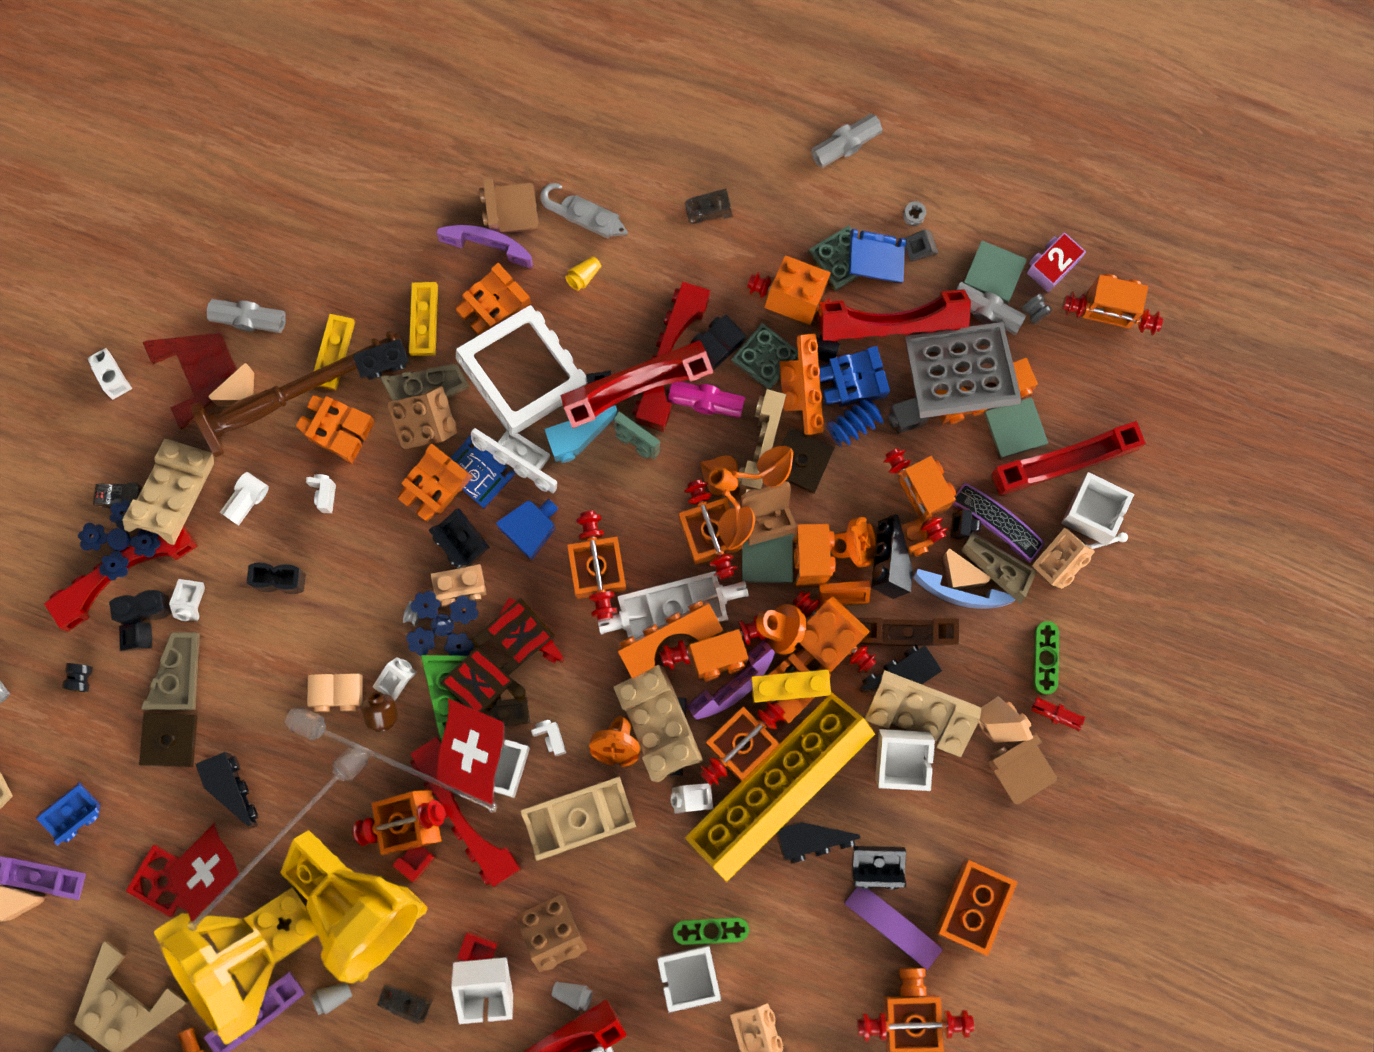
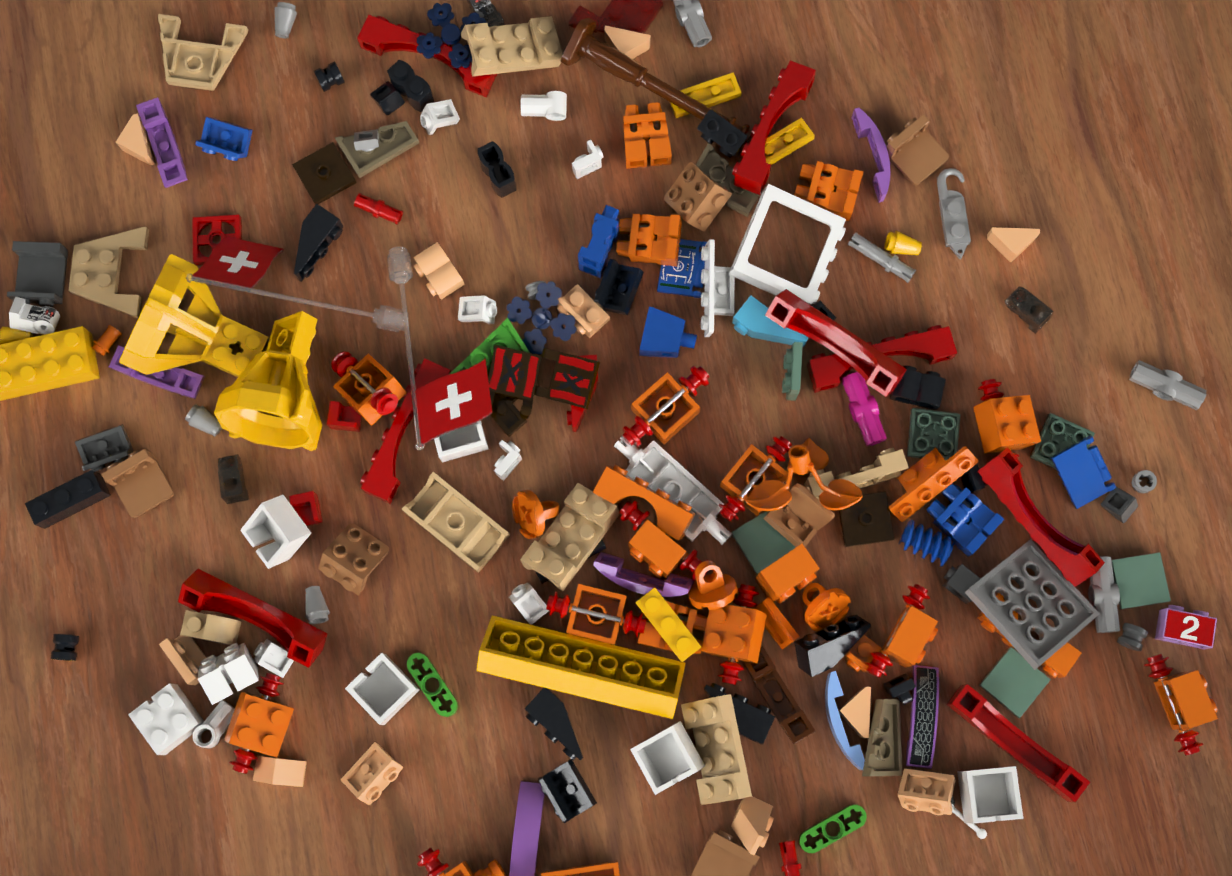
camera: 65 degrees right, 0 degrees up
reddish brown head [361,692,398,732] -> none
none -> light grey plate [354,129,379,152]
none -> red pin [354,193,403,225]
none -> blue hips [578,205,619,278]
none -> red arch [732,60,816,195]
none -> light grey pin [848,232,916,283]
none -> light nougat slope [987,227,1040,262]

